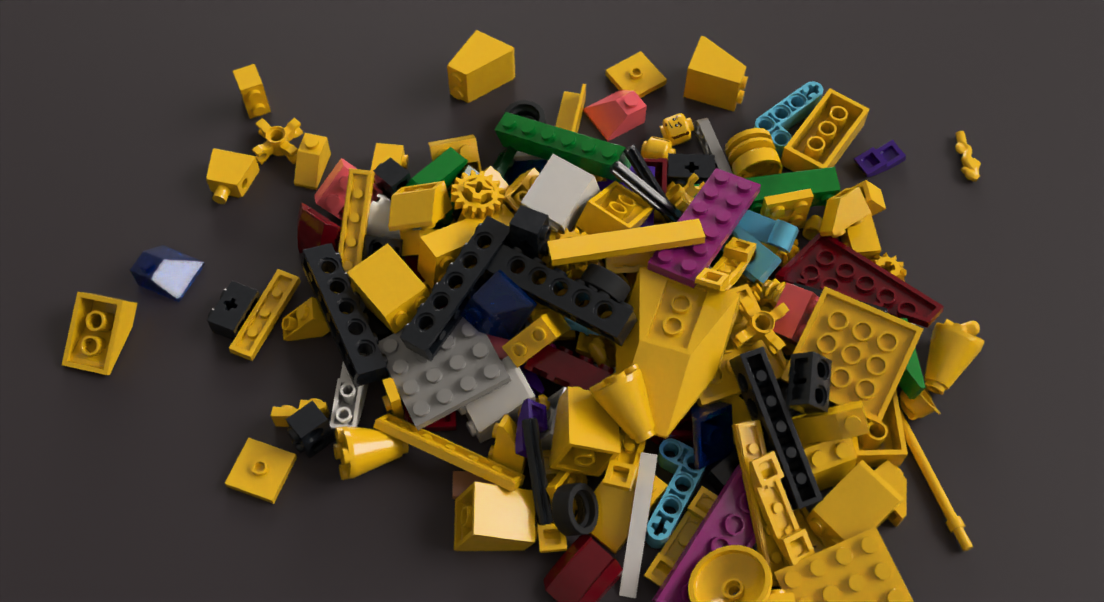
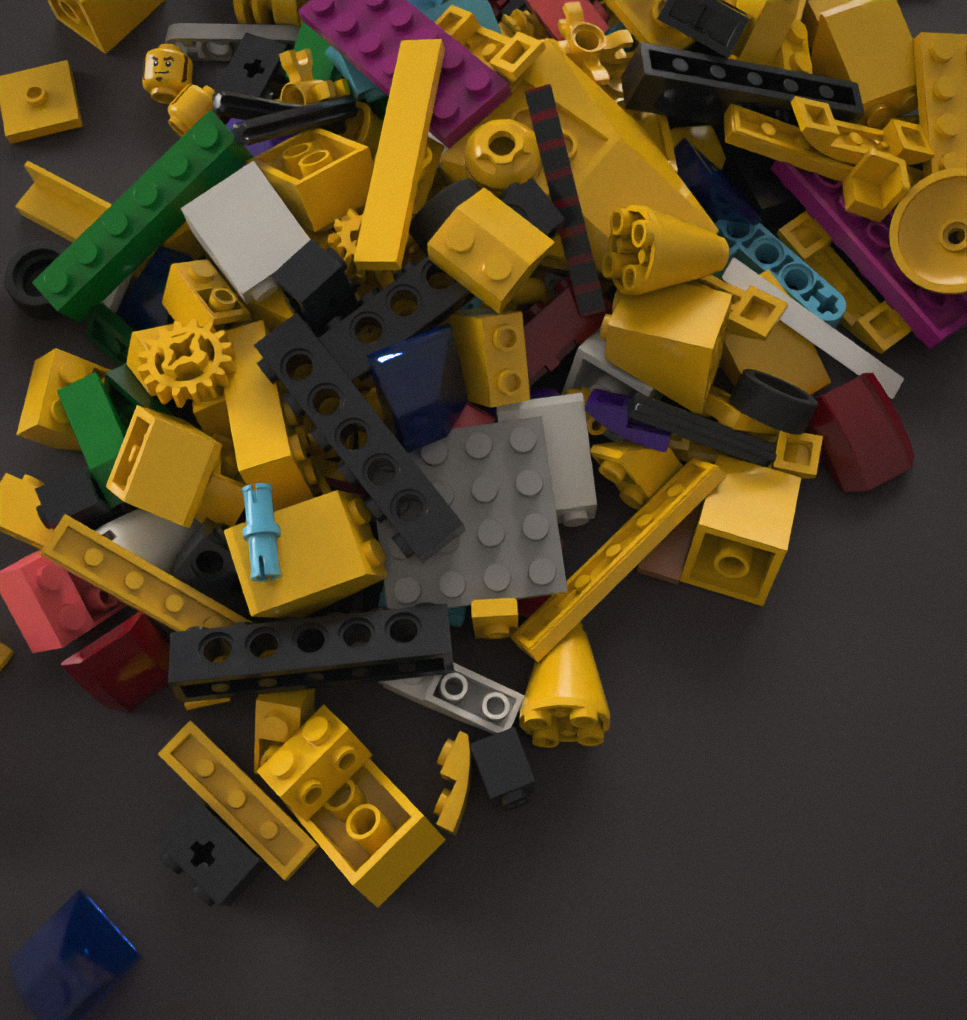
camera: 65 degrees left, 10 degrees up
yellow plate [224,437,297,504] -> none
coral slope [583,90,647,142] -> none
none -> medium azure pin [242,483,282,582]
none -> yellow brick [256,705,372,822]
none -> yellow slope [282,758,446,908]
none -> yellow slope [427,188,555,314]
none -> yellow piece [464,119,542,197]
none -> black sticker [525,84,606,317]
none -> yellow panel [842,149,910,222]

